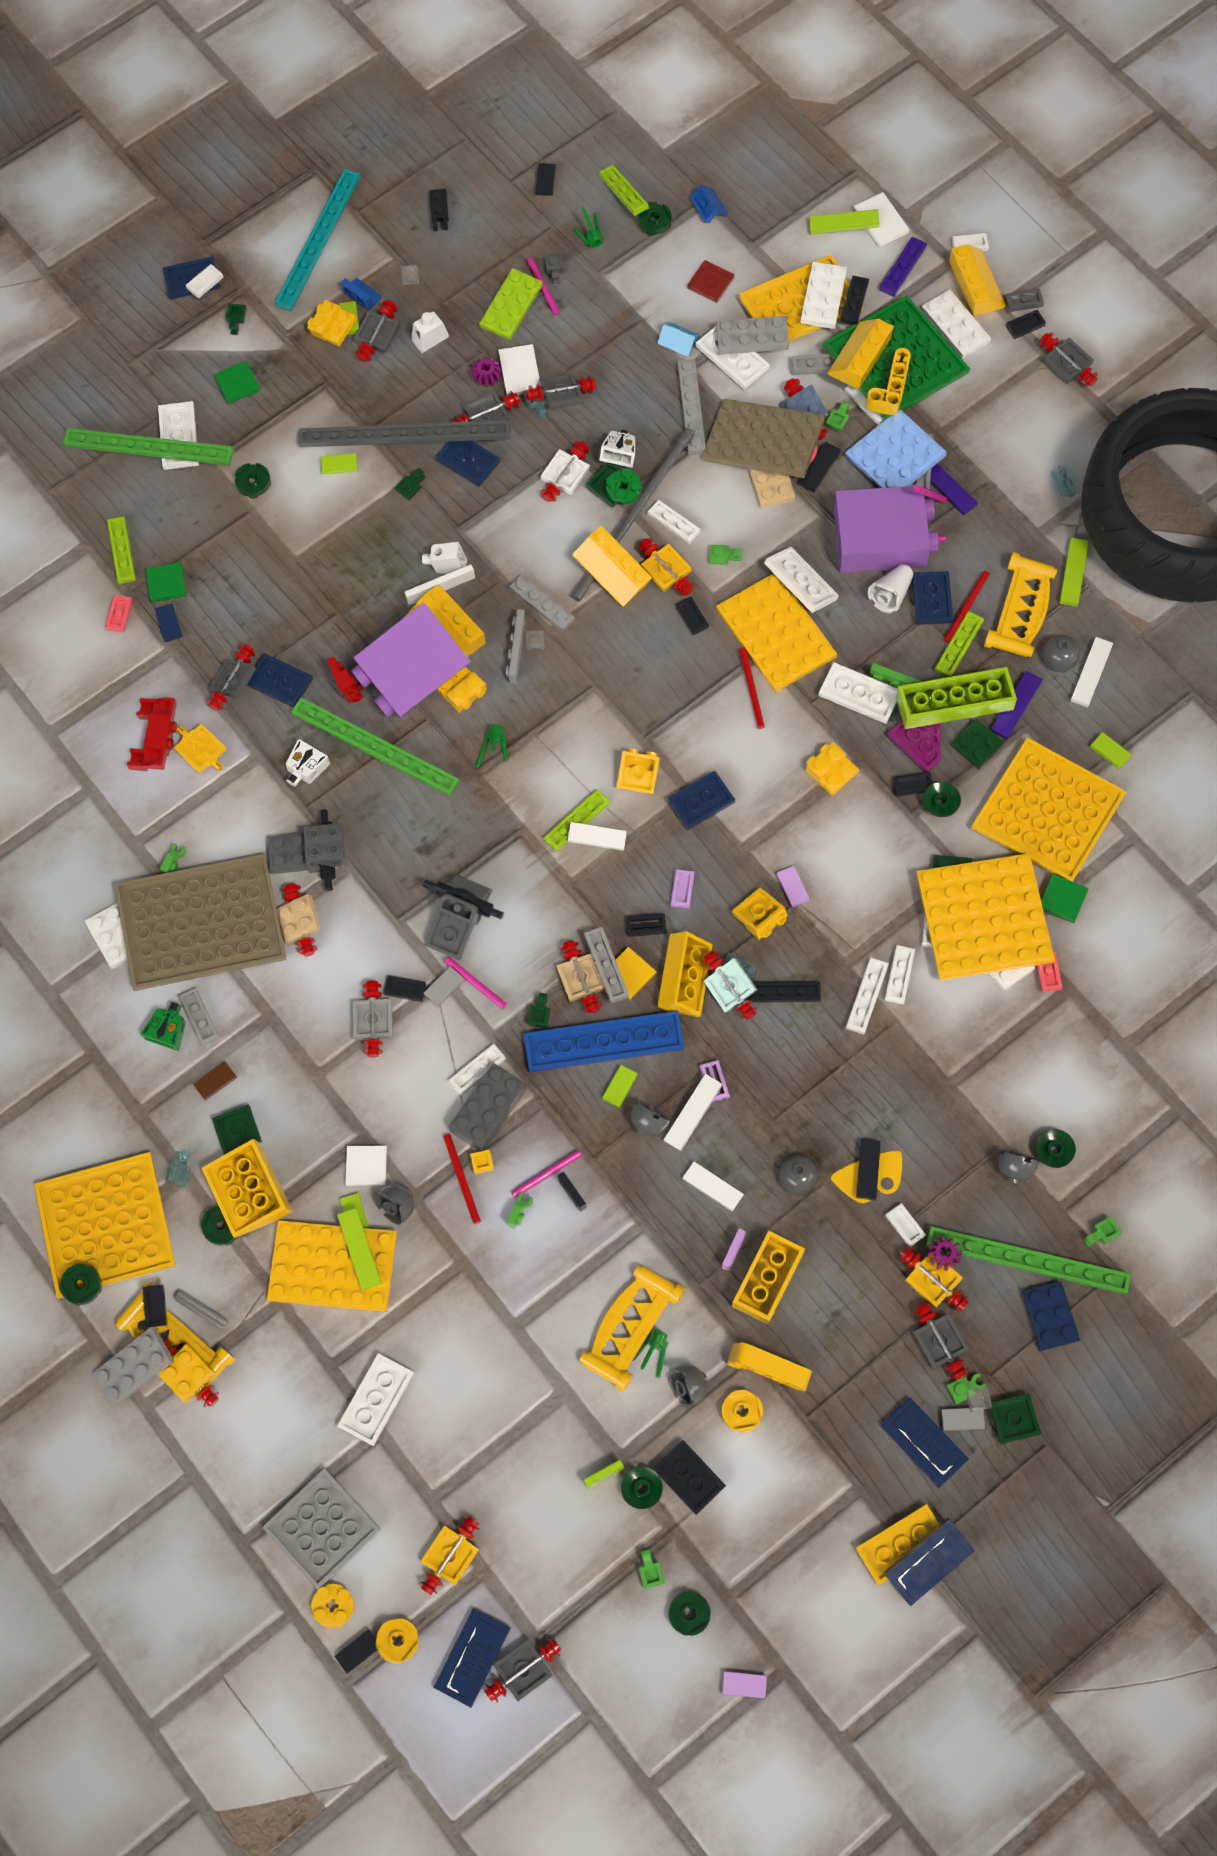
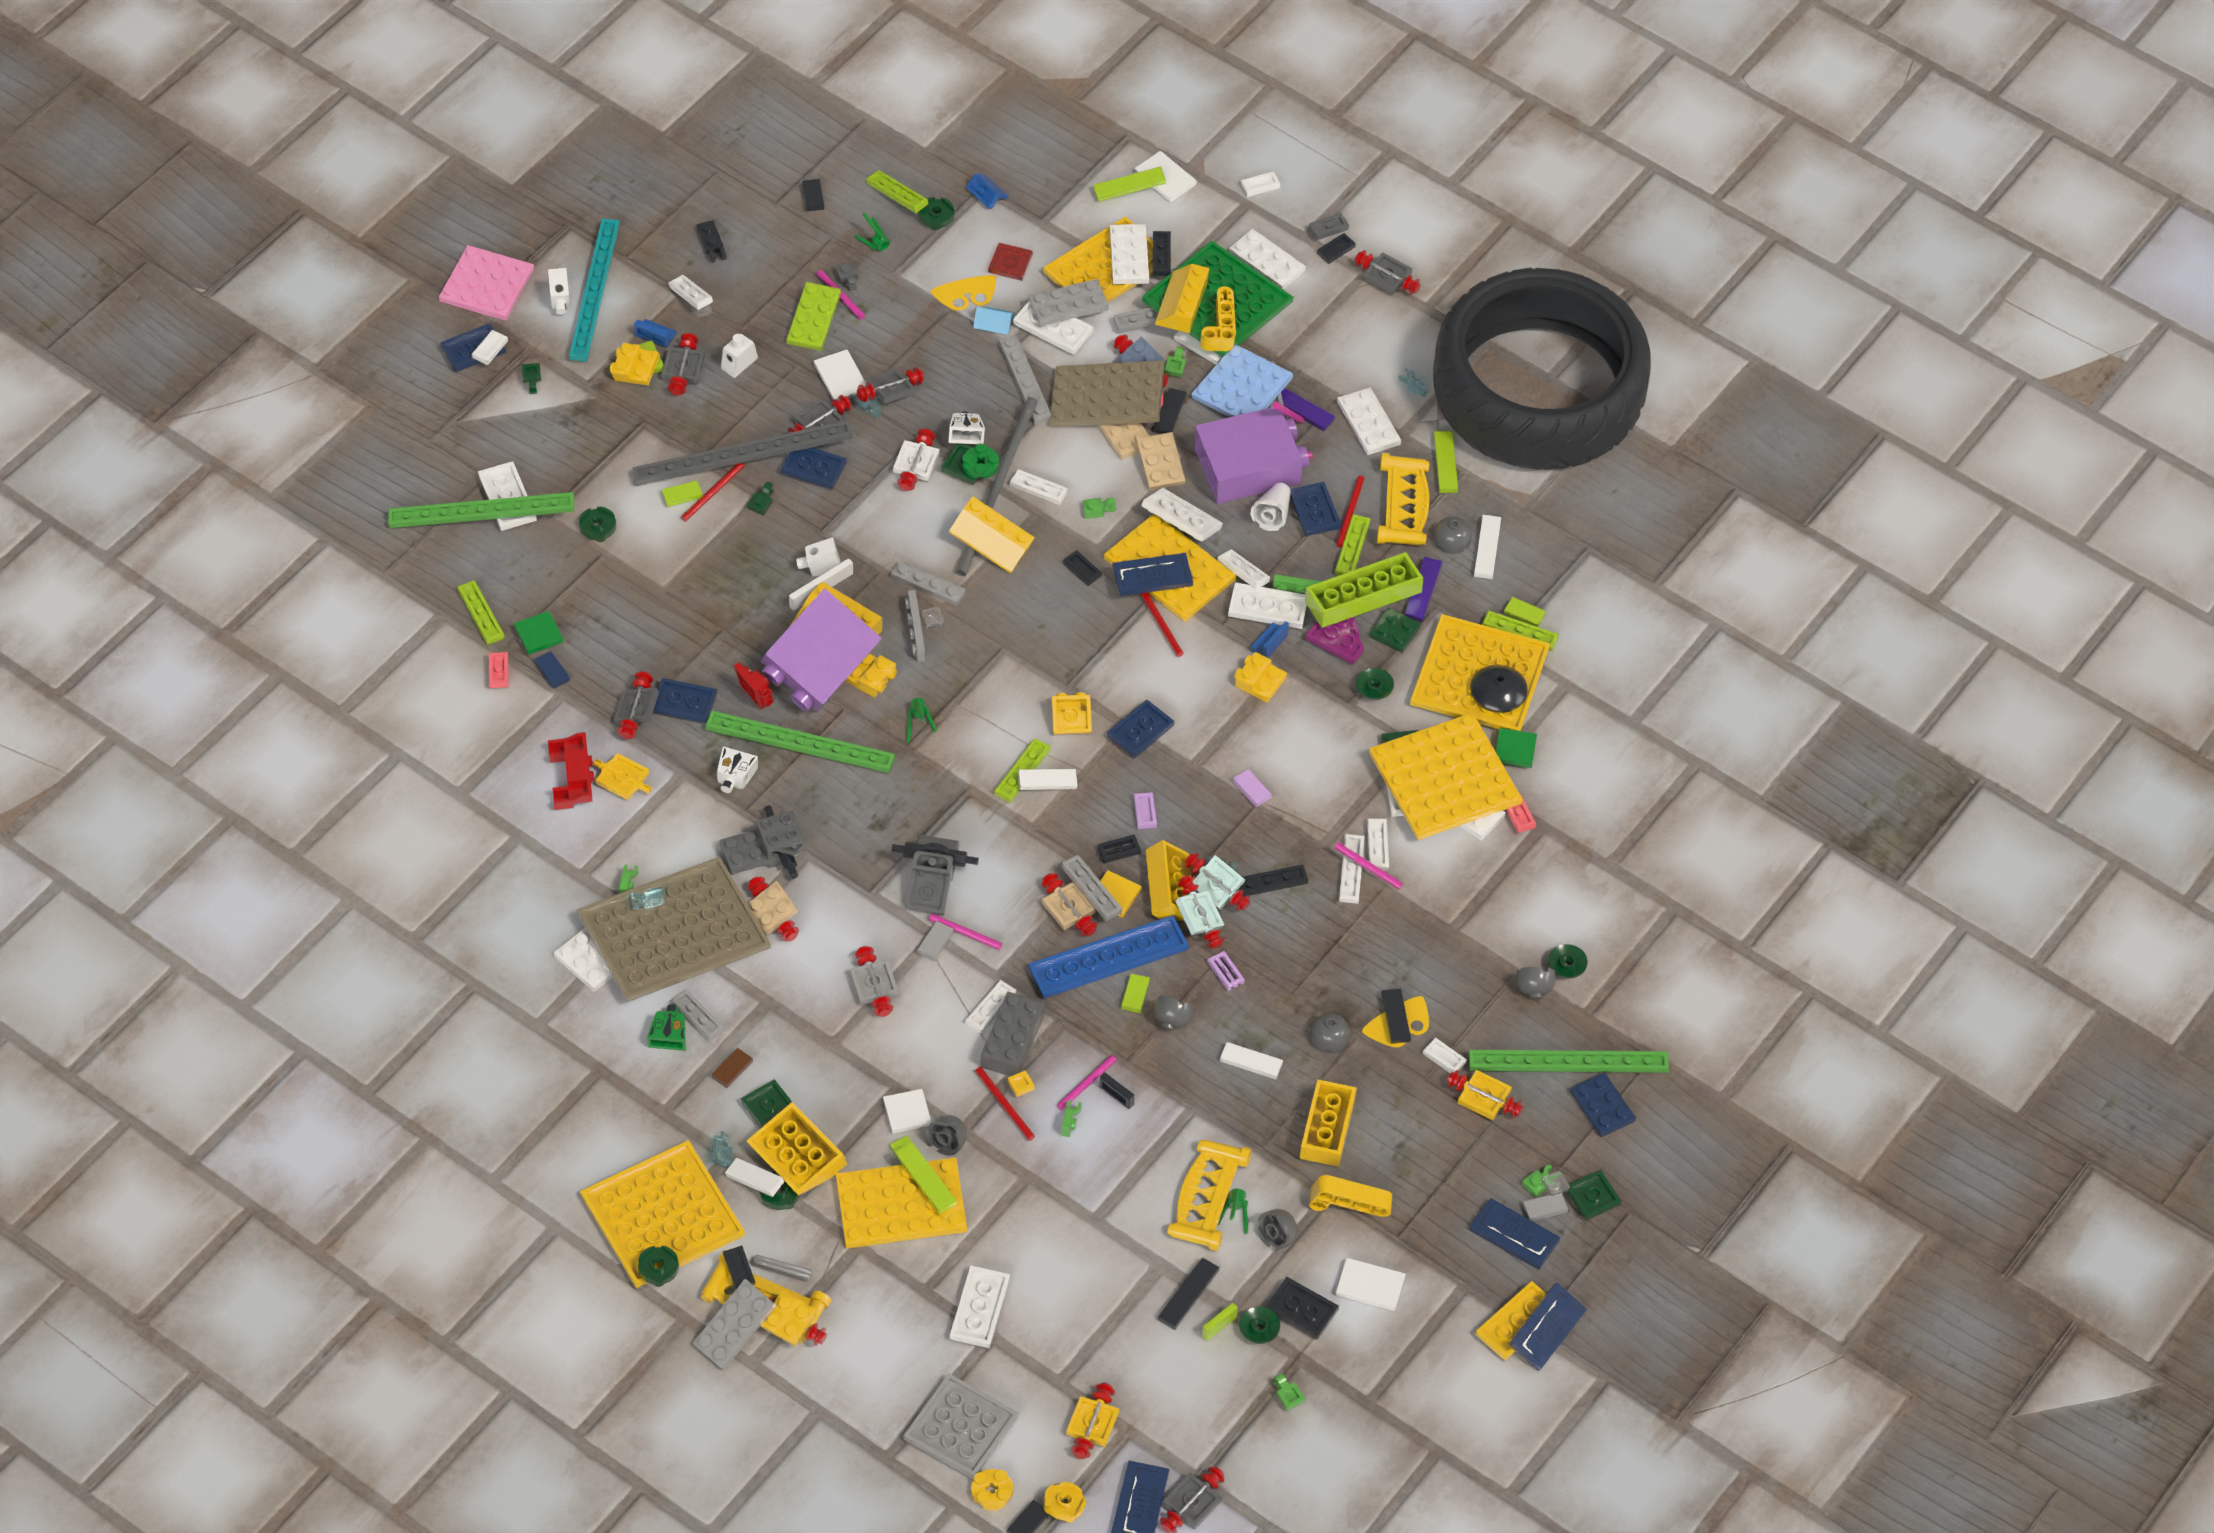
camera: 20 degrees left, 15 degrees down
green tile [214,361,260,404] -> none
black tile [384,976,427,1002] -> none
magenta gear [471,356,501,387] -> none
dark green plate [528,993,551,1028] -> none
yellow plate [639,538,694,596] -> none
white tile [664,1074,722,1151] -> none
dark green plate [668,1592,711,1636] -> none
lavender tile [722,1228,746,1271] -> none
yellow plate [722,1390,763,1433] -> none
lavender tile [722,1672,767,1698] -> none
yellow plate [732,888,787,940] -> none
dark purple tile [879,236,927,297] -> none
black tile [893,772,933,797] -> none
dark grey plate [913,1302,969,1381] -> none
magenta gear [927,1236,962,1271] -> none
yellow slope [949,244,1006,317] -> none
bright green plate [1083,1216,1122,1247] -> none
none -> bright pink plate [439,245,534,321]
none -> white torso [548,268,570,314]
none -> clear light blue plate [629,887,665,910]
none -> white tile [668,275,713,310]
none -> red axle [681,463,744,522]
none -> white tile [725,1158,784,1197]
none -> yellow piece [930,275,996,311]
none -> dark blue tile [1112,553,1193,596]
none -> tan plate [1136,432,1185,490]
none -> black tile [1158,1257,1220,1330]
none -> light aqua plate [1176,875,1225,949]
none -> white tile [1218,549,1270,589]
none -> blue panel [1251,621,1289,658]
none -> dark pink bar [1334,842,1403,890]
none -> white tile [1336,1258,1406,1311]
none -> white plate [1337,387,1401,455]
none -> black dish [1470,664,1528,713]
none -> lime tile [1482,610,1559,652]

